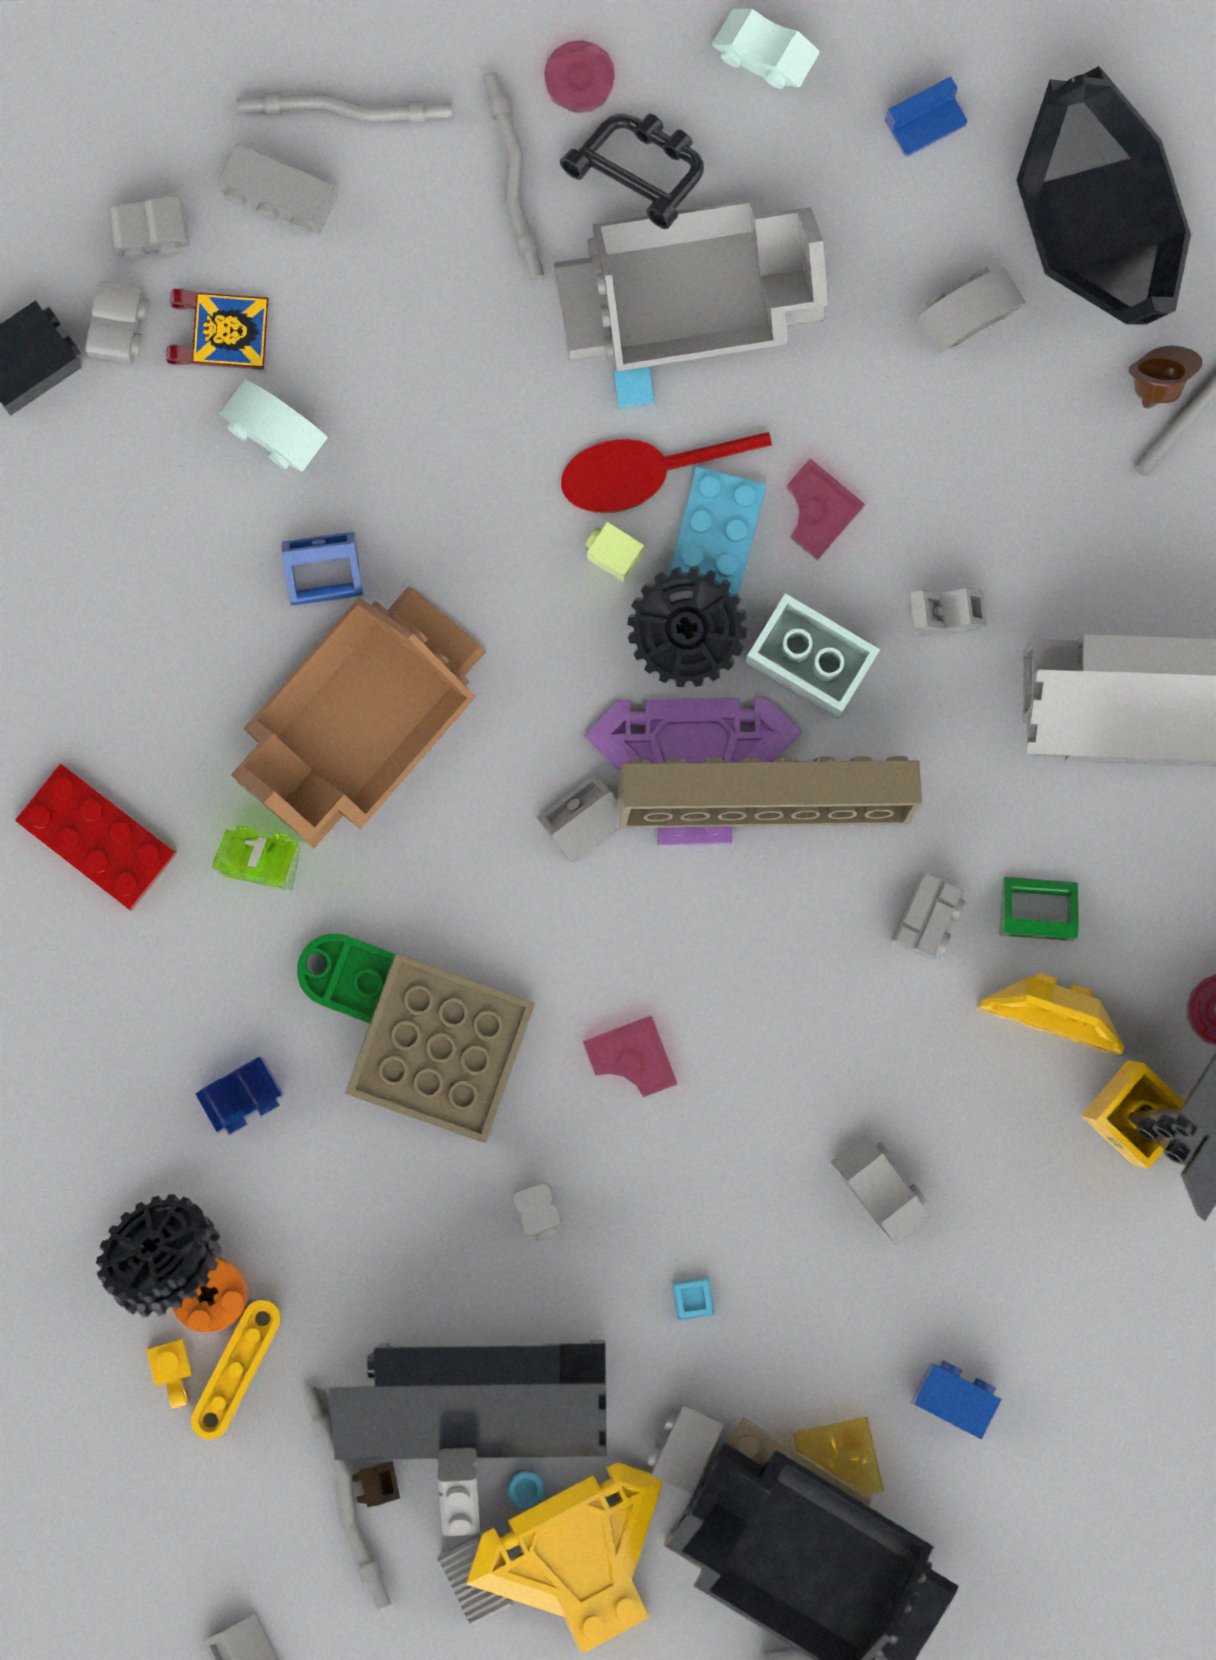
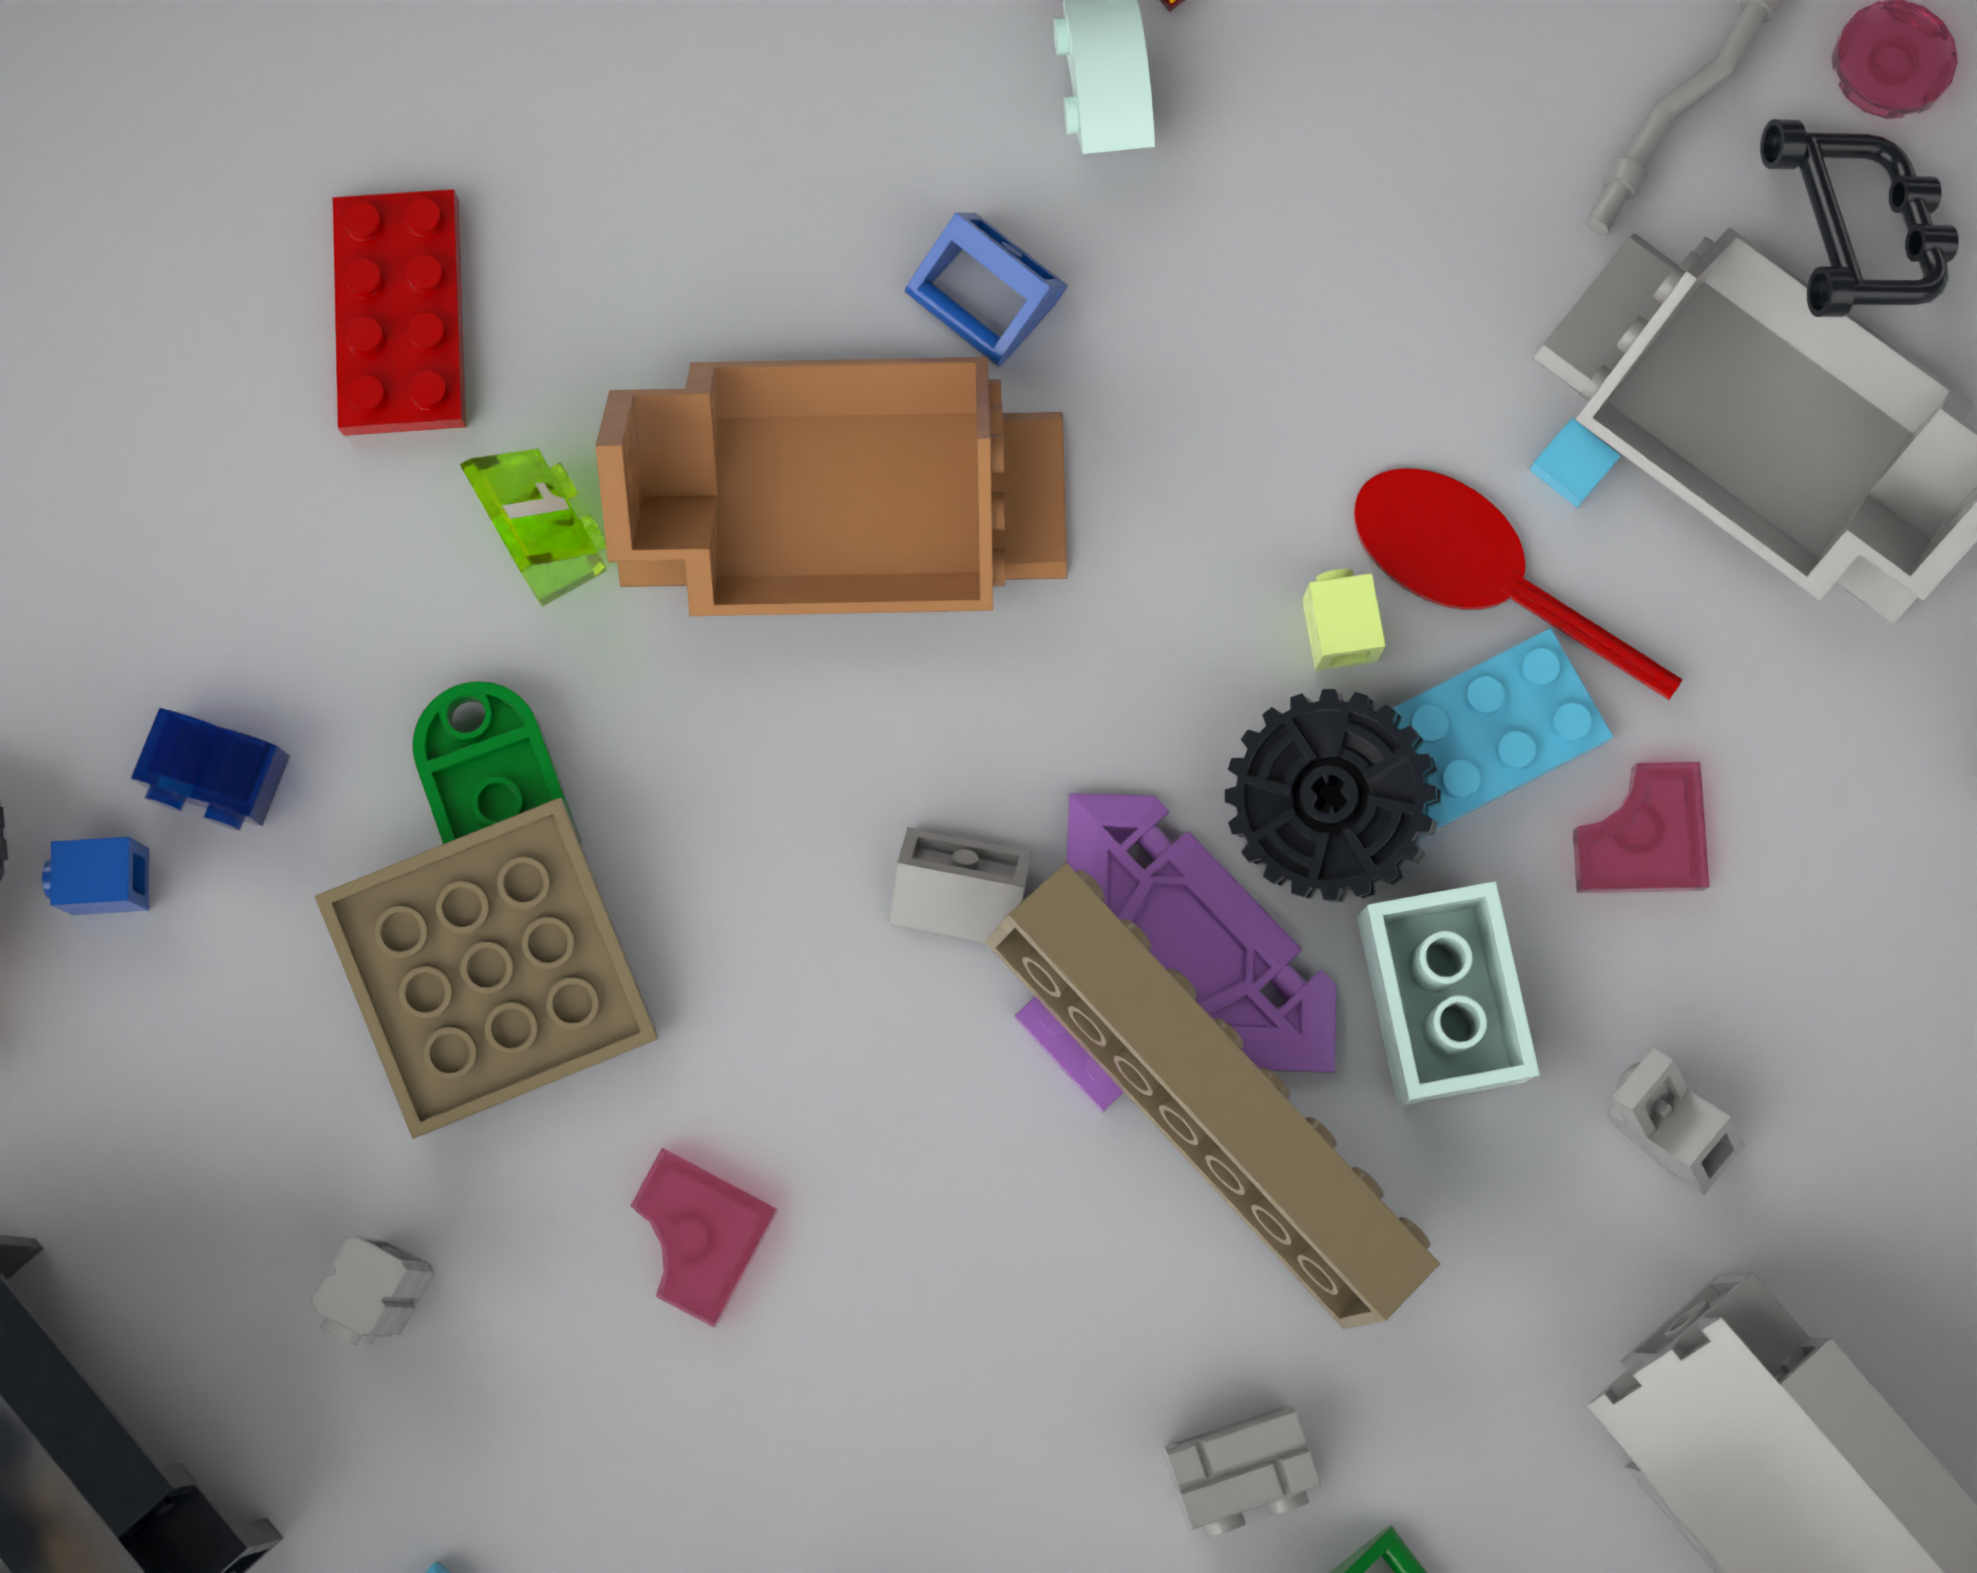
camera: 50 degrees right, 5 degrees down
none -> blue brick [42,837,149,915]

